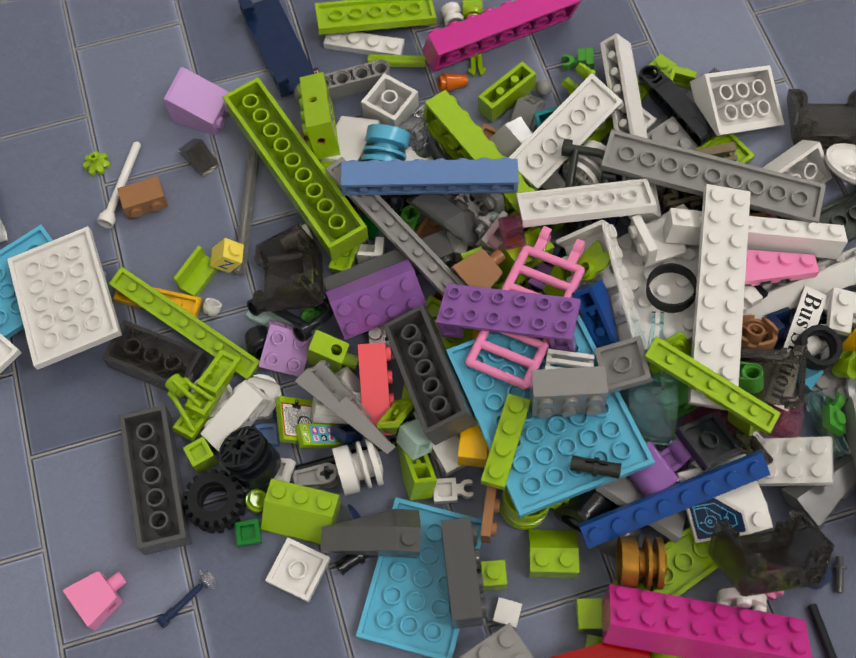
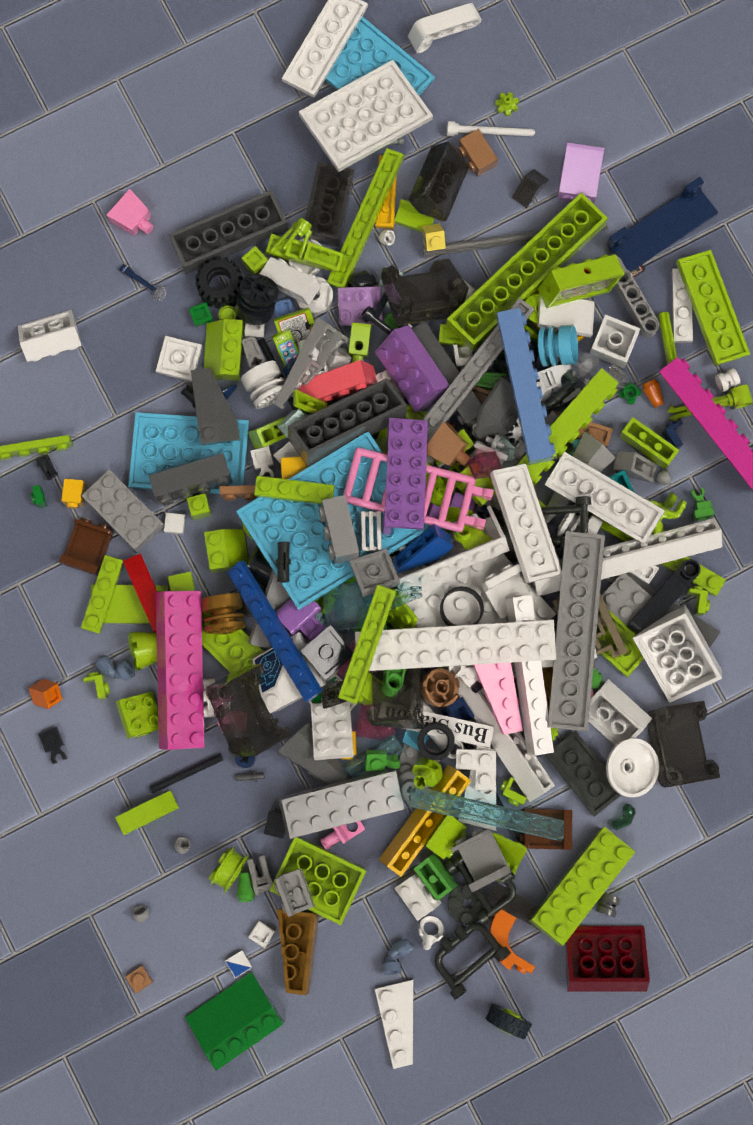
camera: 75 degrees right, 15 degrees up
none -> clear smoke slope [408,141,469,222]
none -> dark blue bracket [662,420,683,449]

